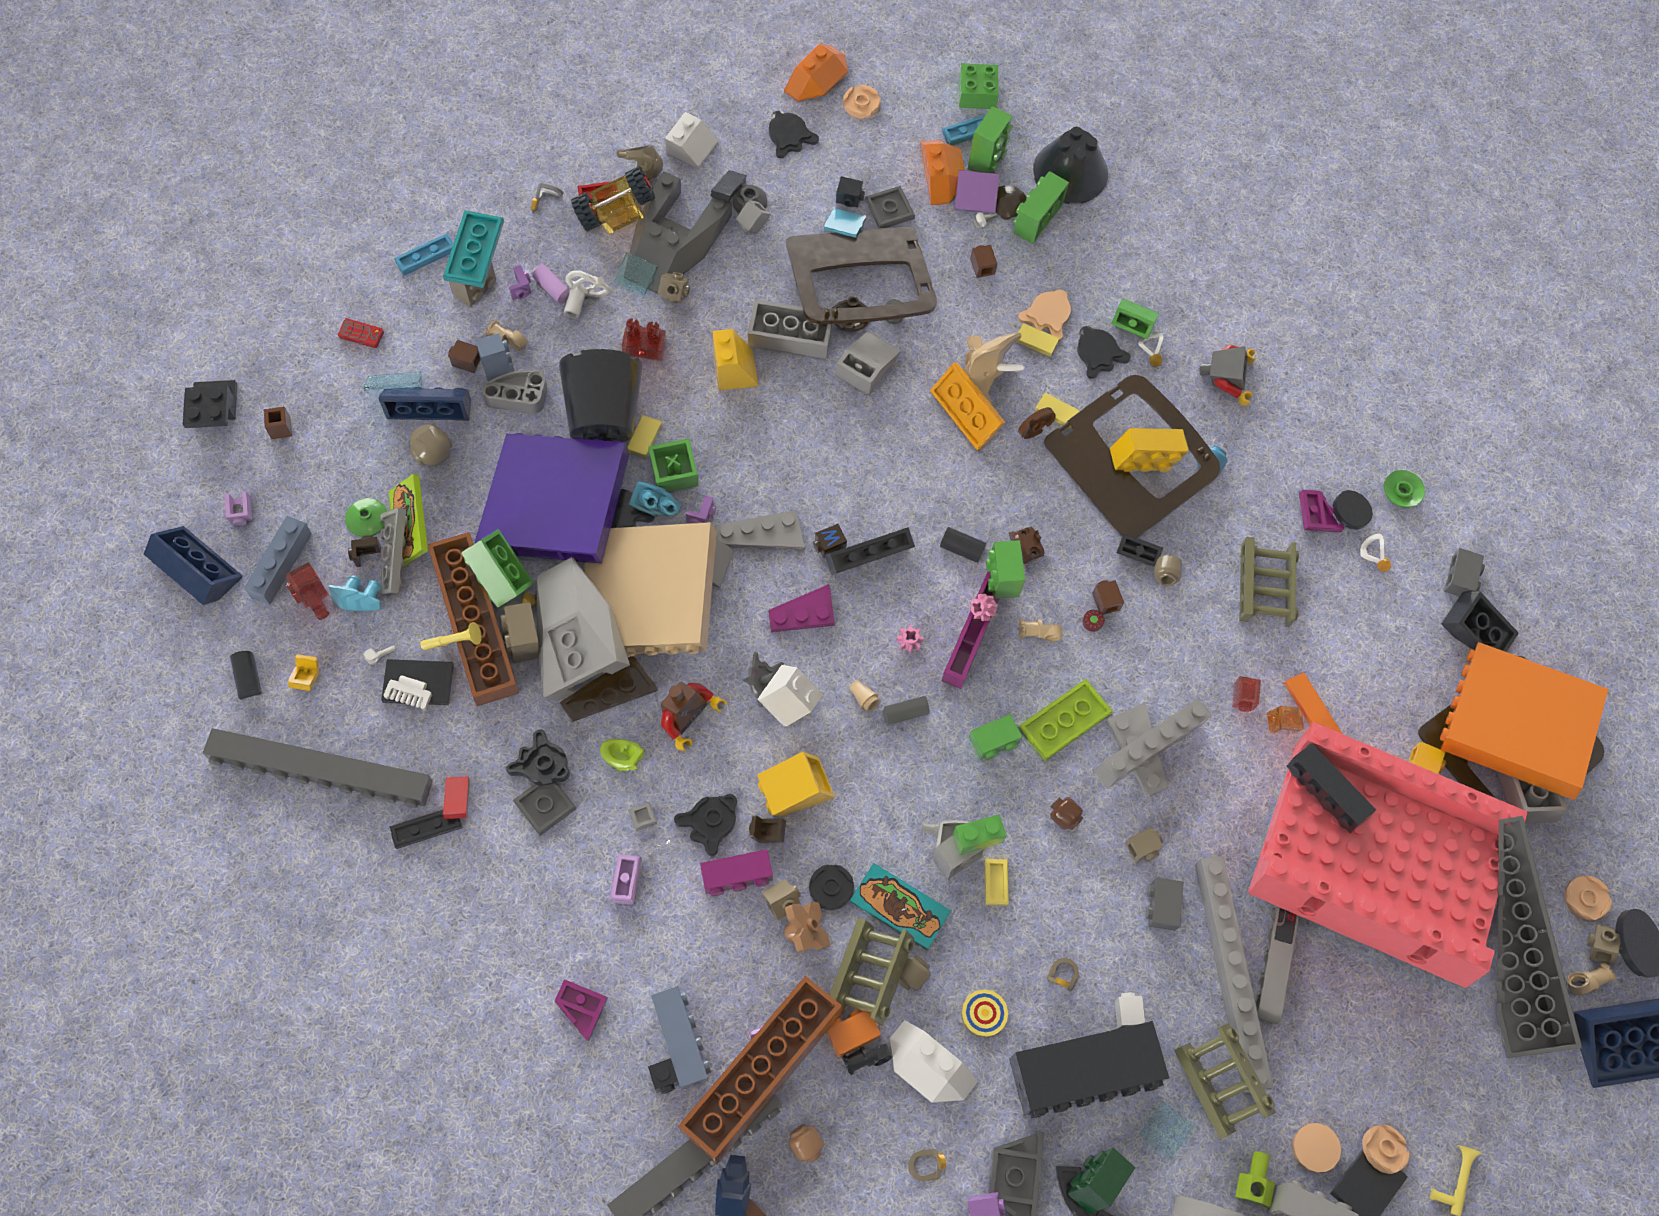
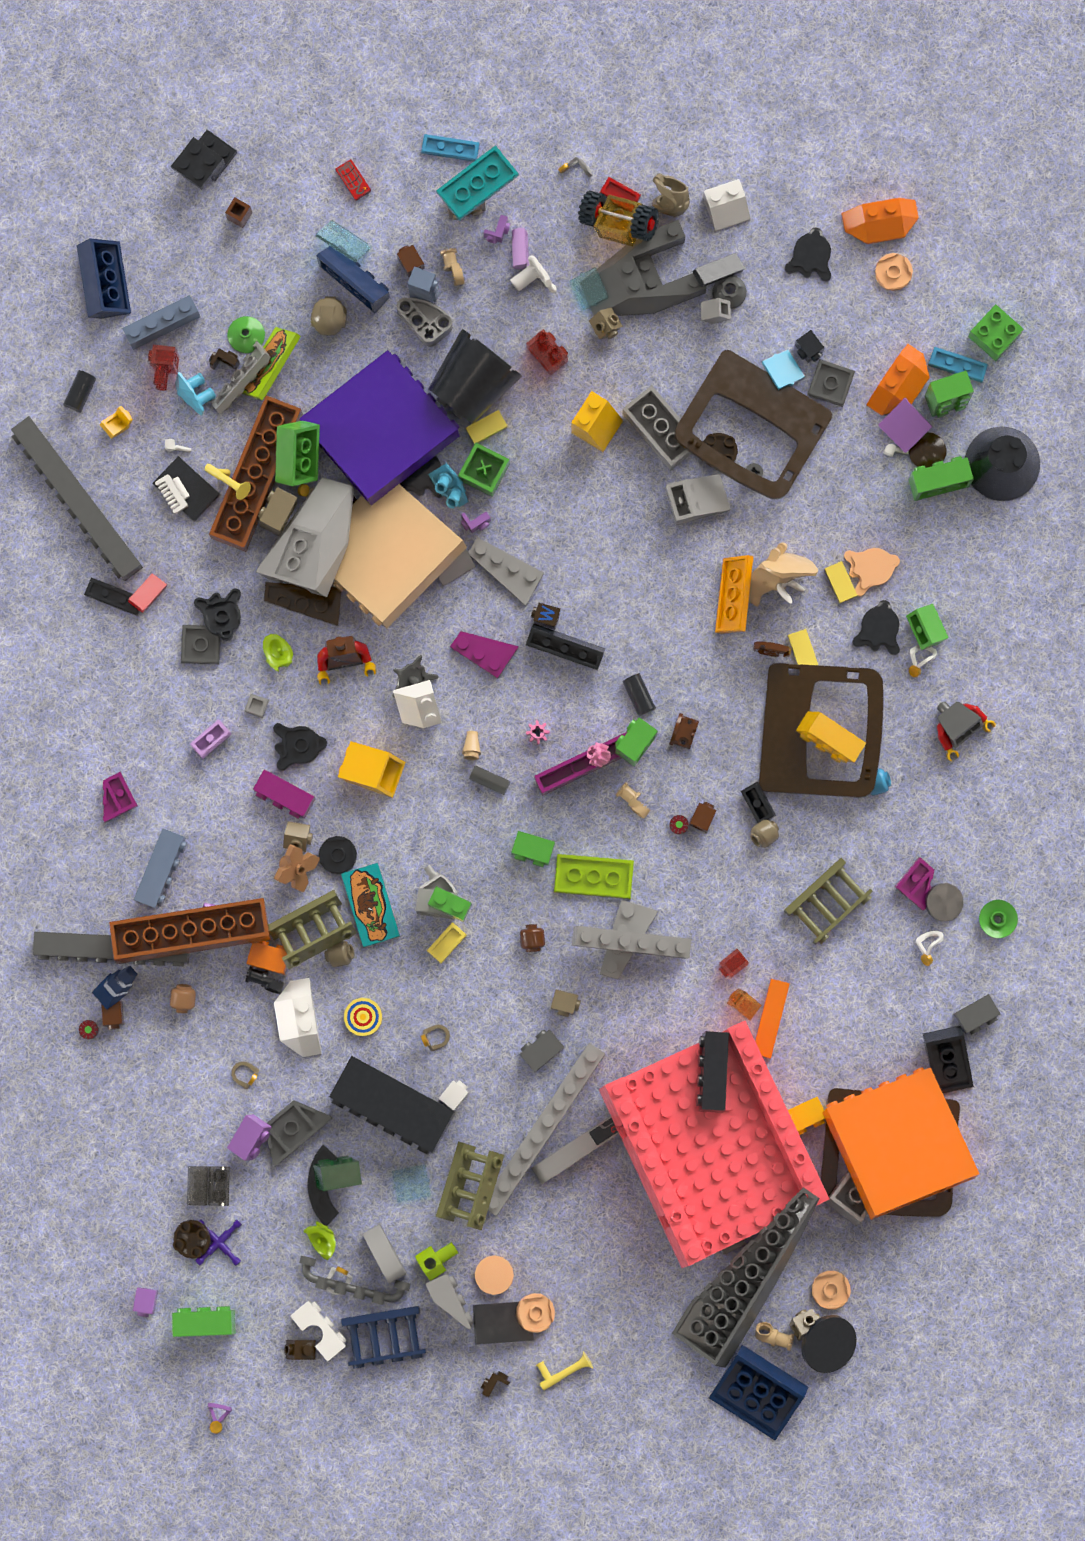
camera: 50 degrees right, 15 degrees up
lavender window [224,491,252,526] -> none
black brick [648,1058,679,1094] -> none
dark brown bracket [749,816,786,843] -> none
reddish brown brick [970,245,997,278] -> none

